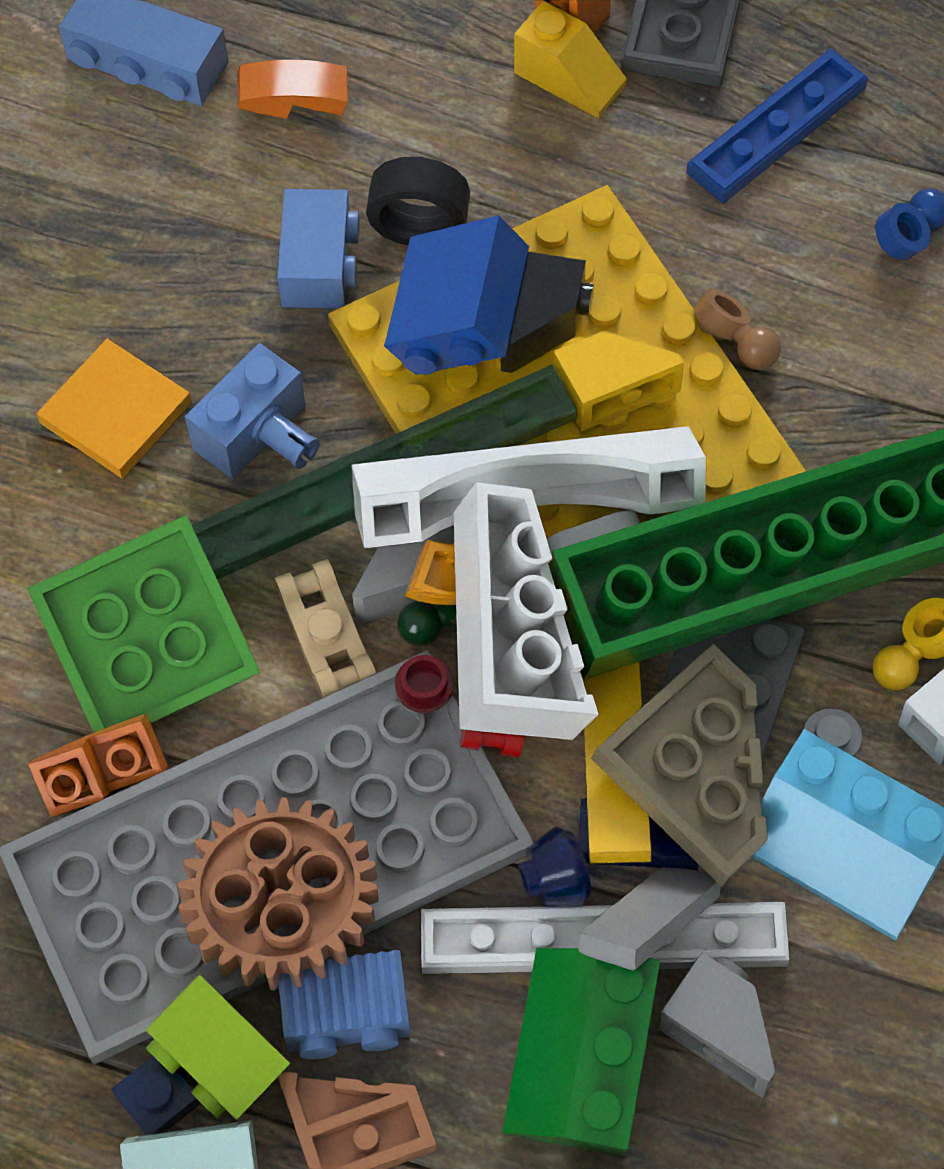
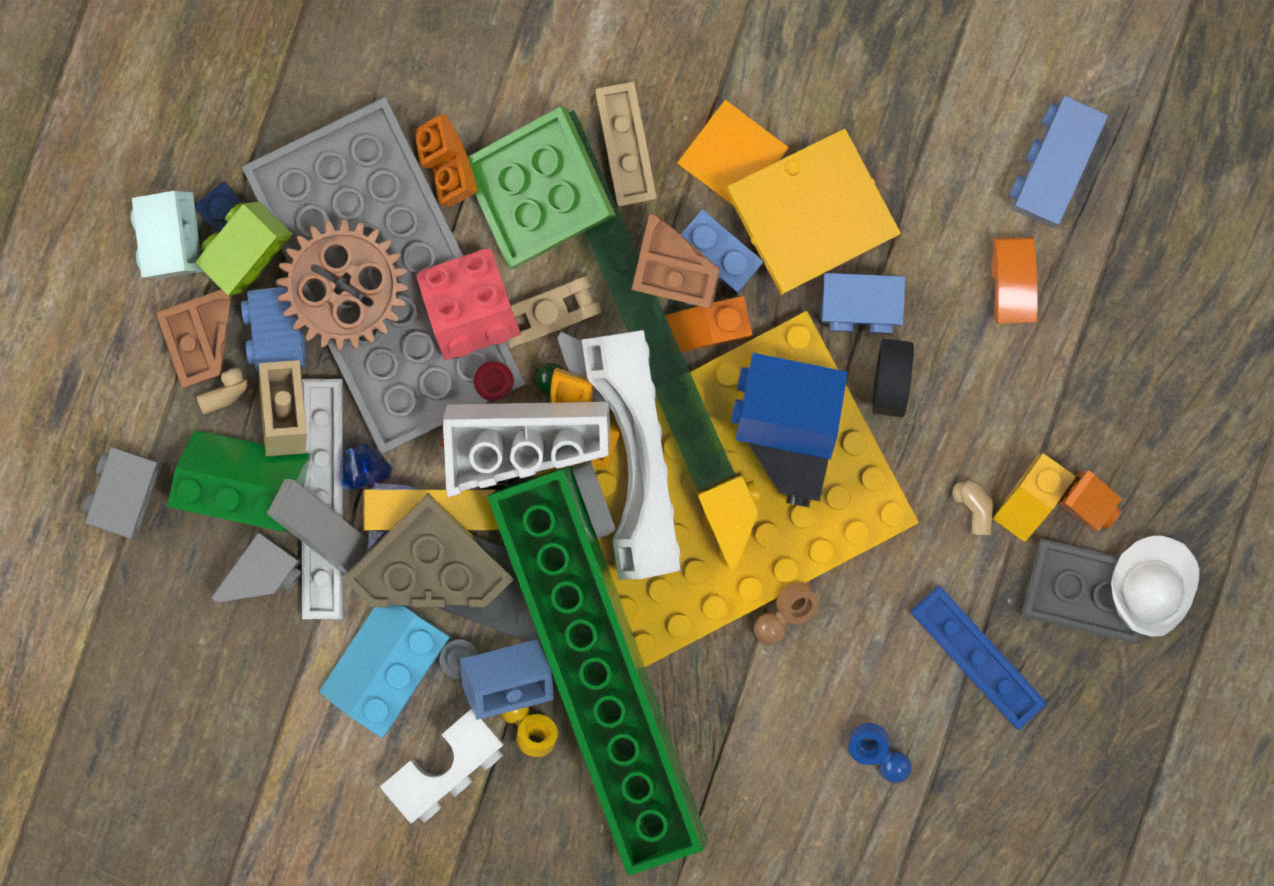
camera: 90 degrees right, 25 degrees up
none -> tan arm [196,368,247,415]
none -> tan brick [259,360,307,456]
none -> coral bracket [417,249,521,361]
none -> medium blue brick [460,639,553,720]
none -> tan plate [595,82,657,208]
none -> nougat wing [632,214,721,308]
none -> orange slope [665,296,752,355]
none -> yellow piece [724,129,901,295]
none -> tan arm [953,480,993,536]

